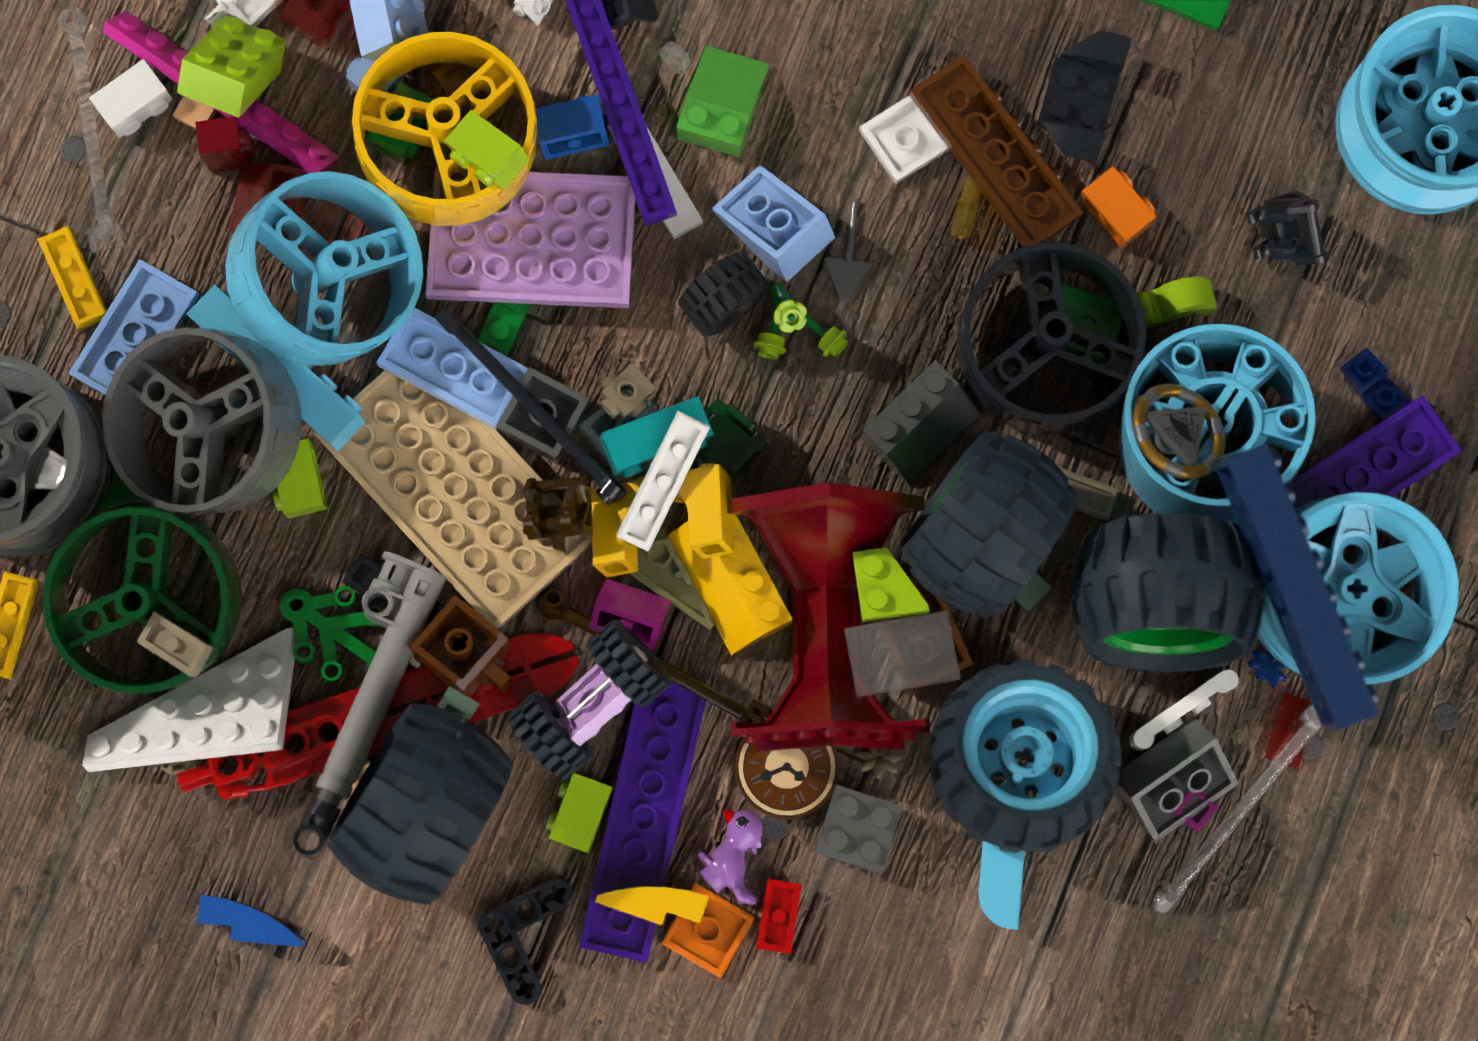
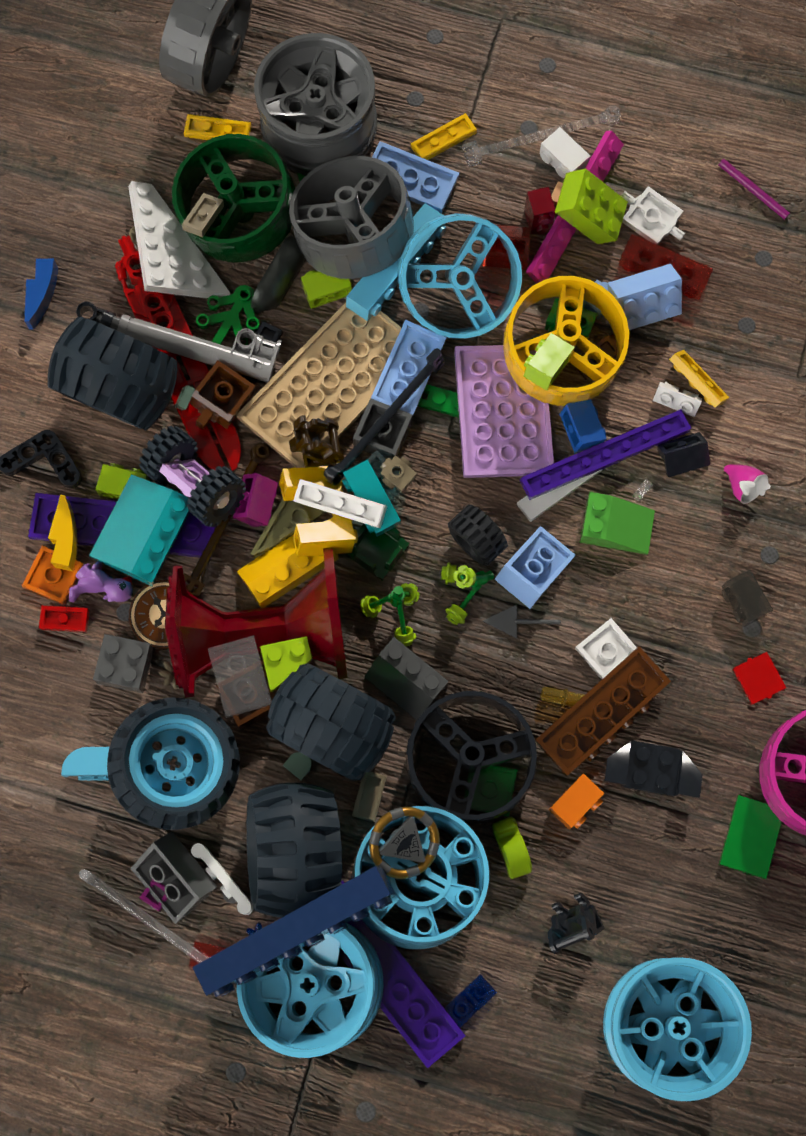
camera: 85 degrees right, 5 degrees down
none -> teal slope [89,474,190,587]
none -> pearl dark grey brick [251,235,305,313]
none -> lime plant [360,583,420,647]

